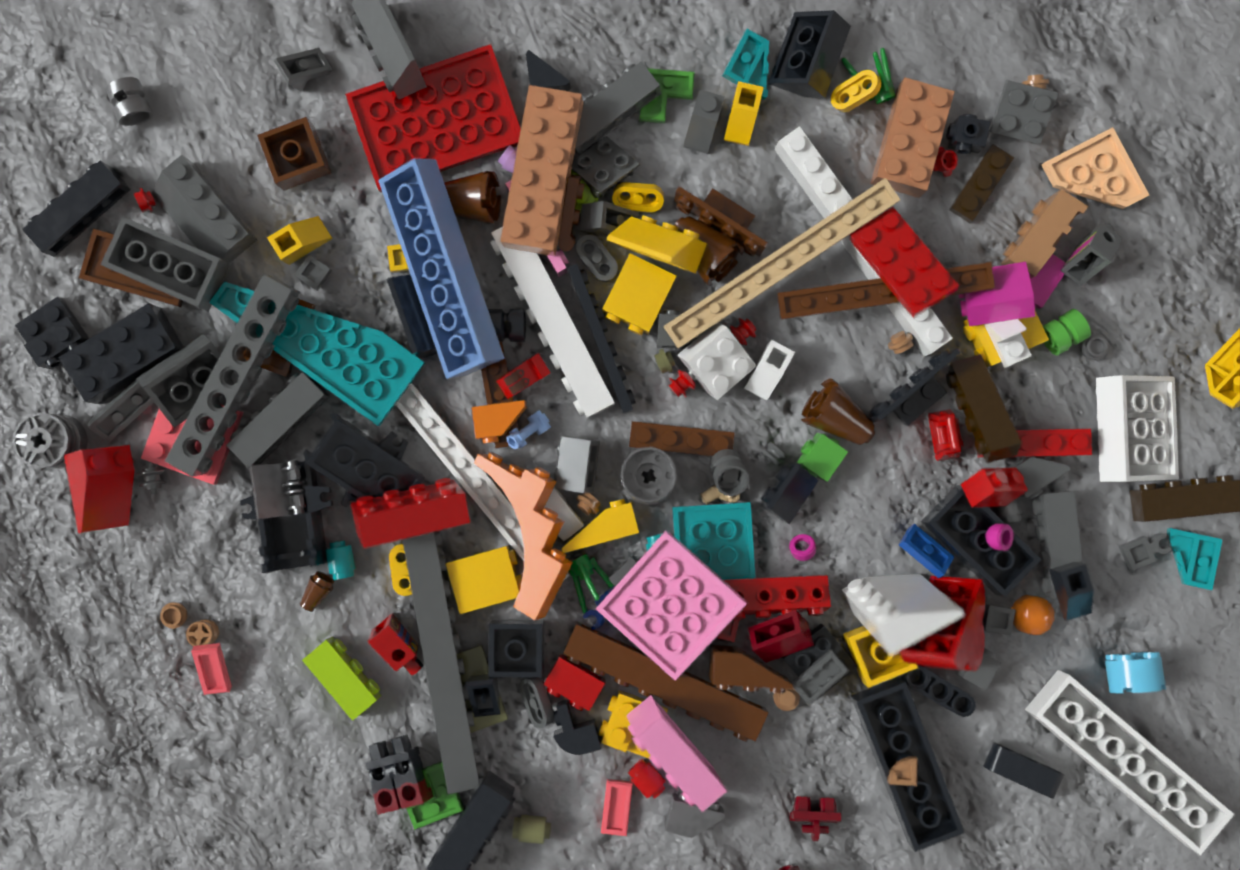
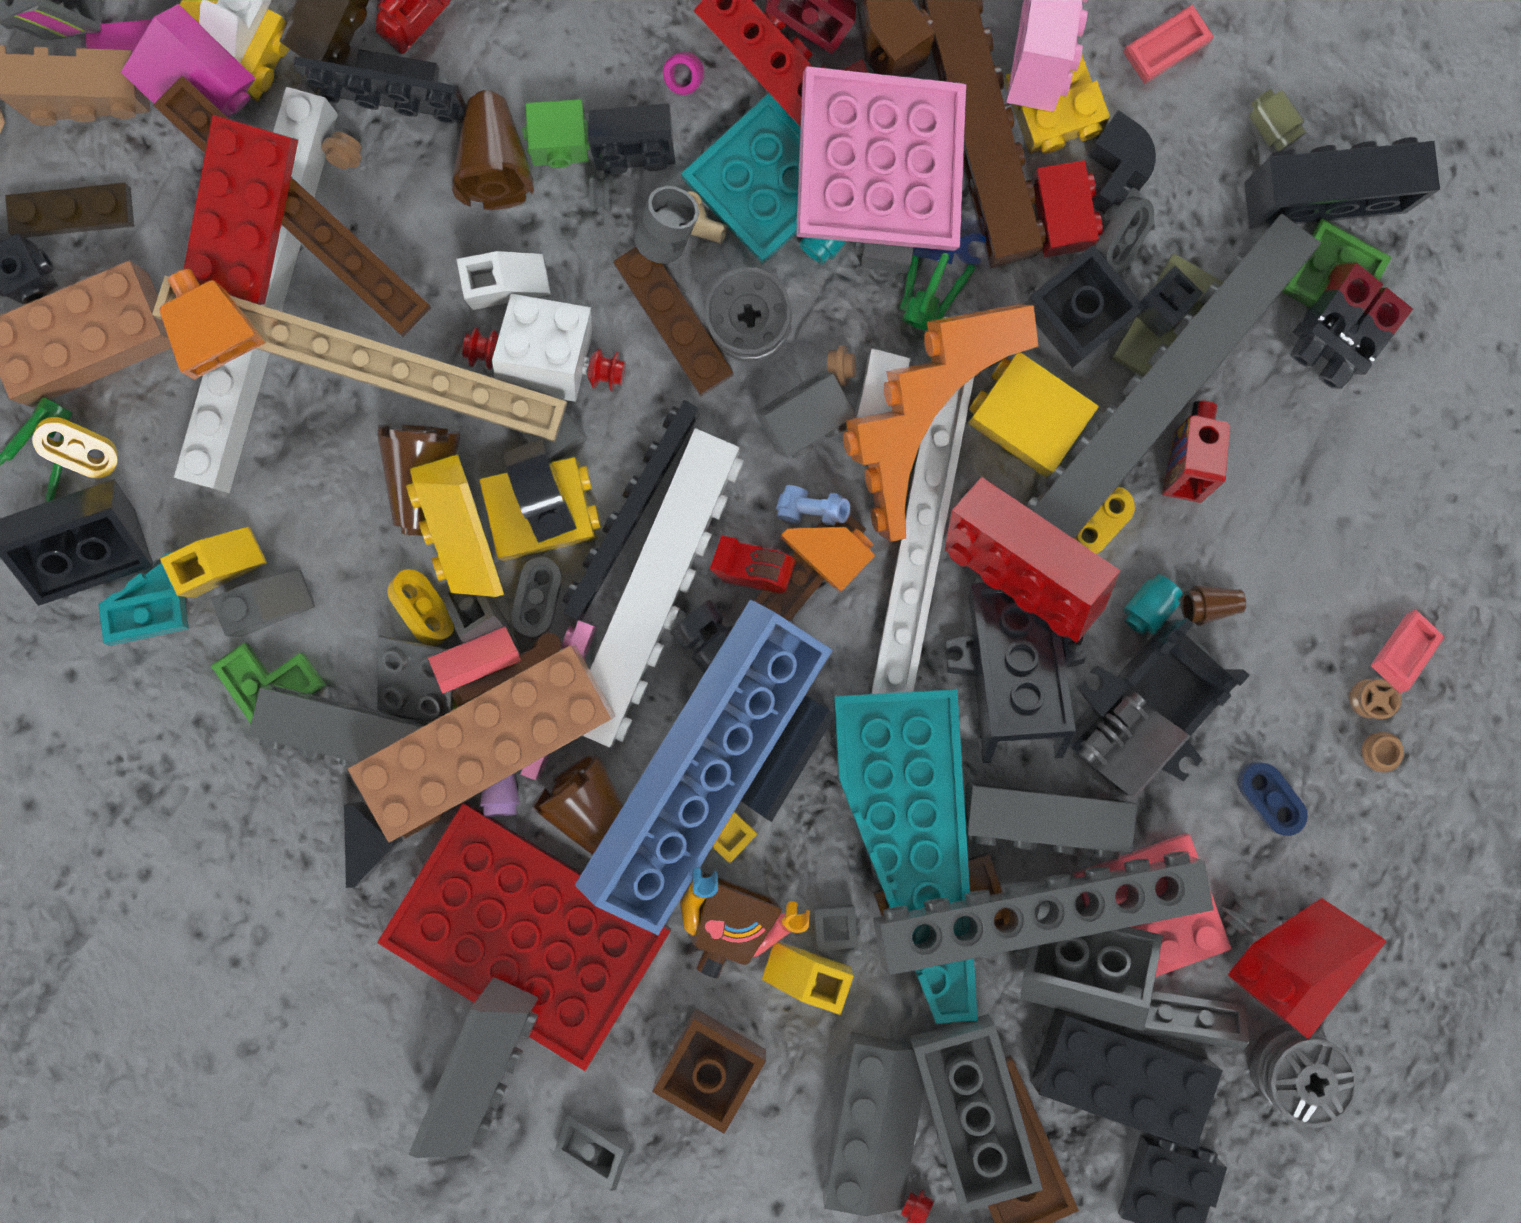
camera: 135 degrees left, 0 degrees up
lime brick [302,636,382,721] -> none
yellow slope [562,499,639,553] -> none
red brick [627,758,666,799] -> none
olive plate [654,349,675,374] -> none
reddish brown bracket [674,186,768,257] -> none
red plate [933,146,958,177] -> none
none -> orange torso [160,269,265,380]
none -> coral tile [428,626,521,693]
none -> black brick [503,438,577,543]
none -> torso [680,868,810,978]
none -> dark blue plate [1237,762,1308,836]

